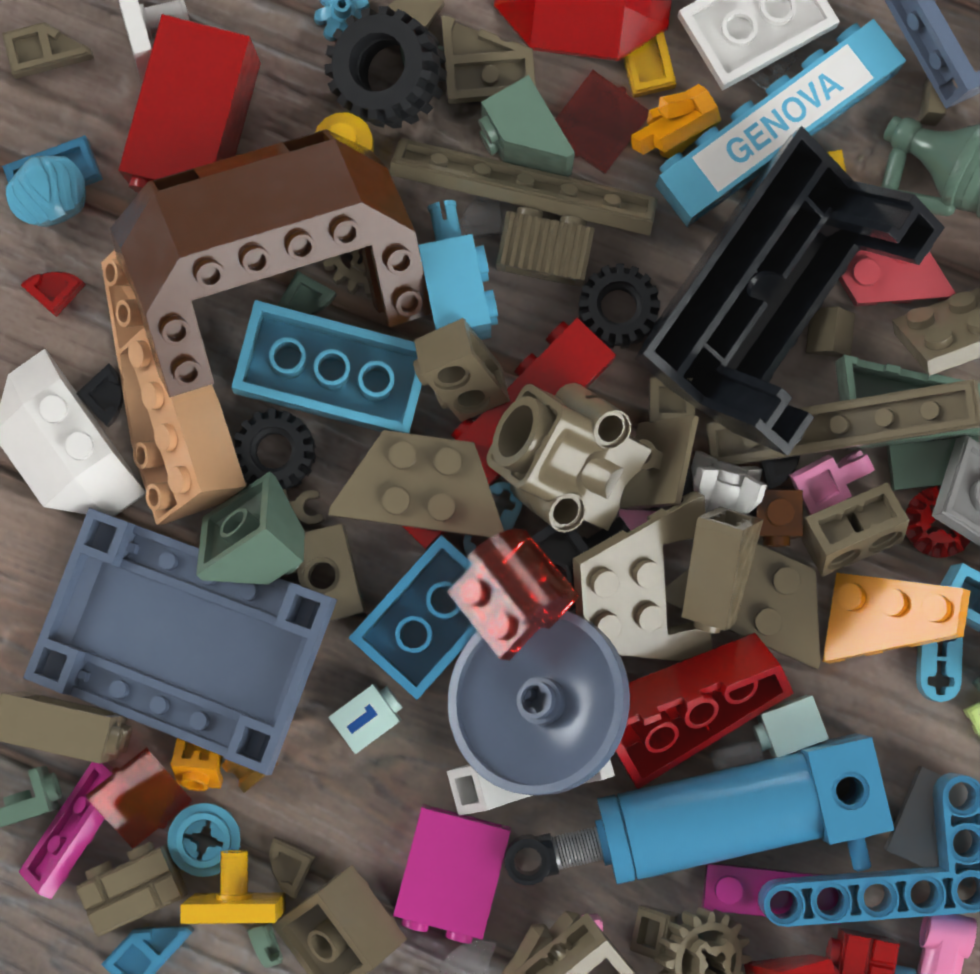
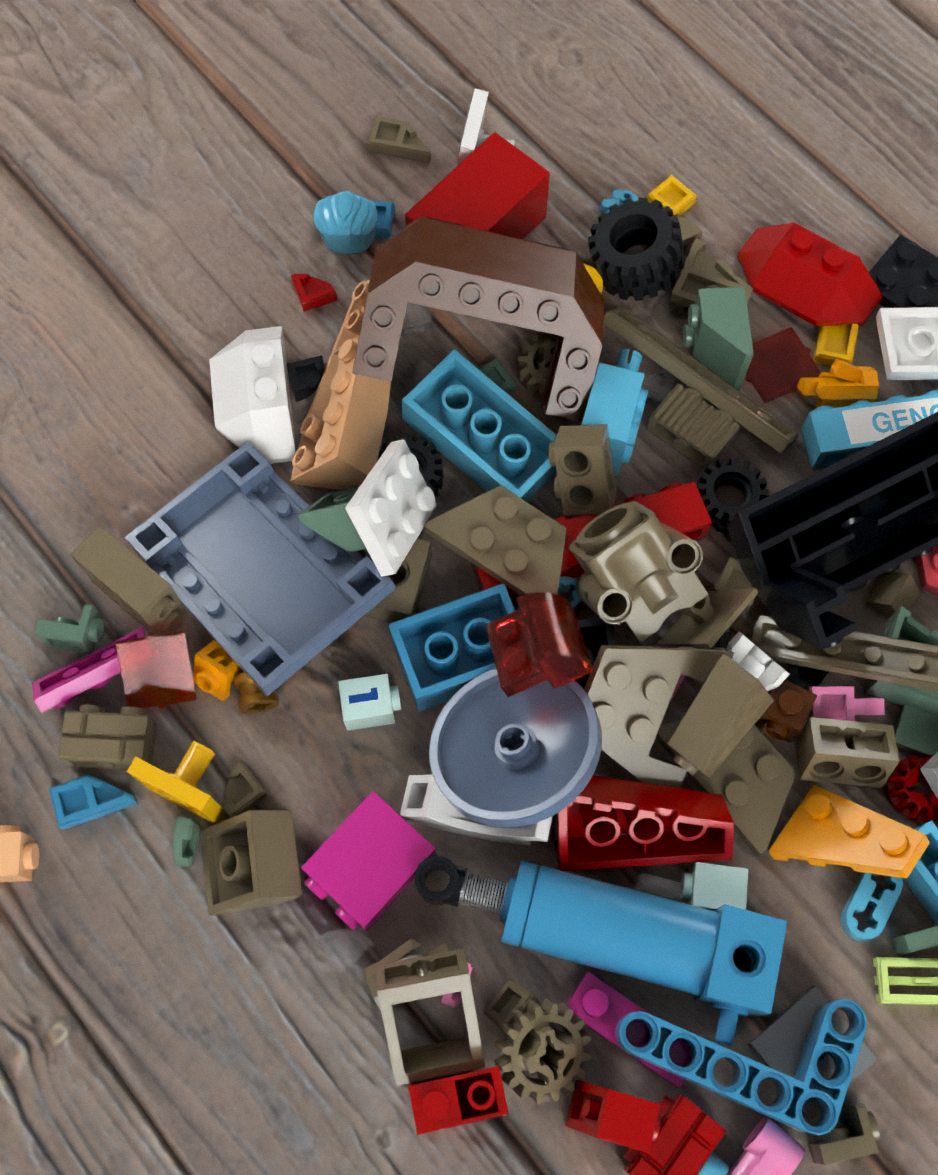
camera: 25 degrees right, 15 degrees down
medium azure gear [167,803,241,877] -> none
none -> white plate [345,439,437,577]

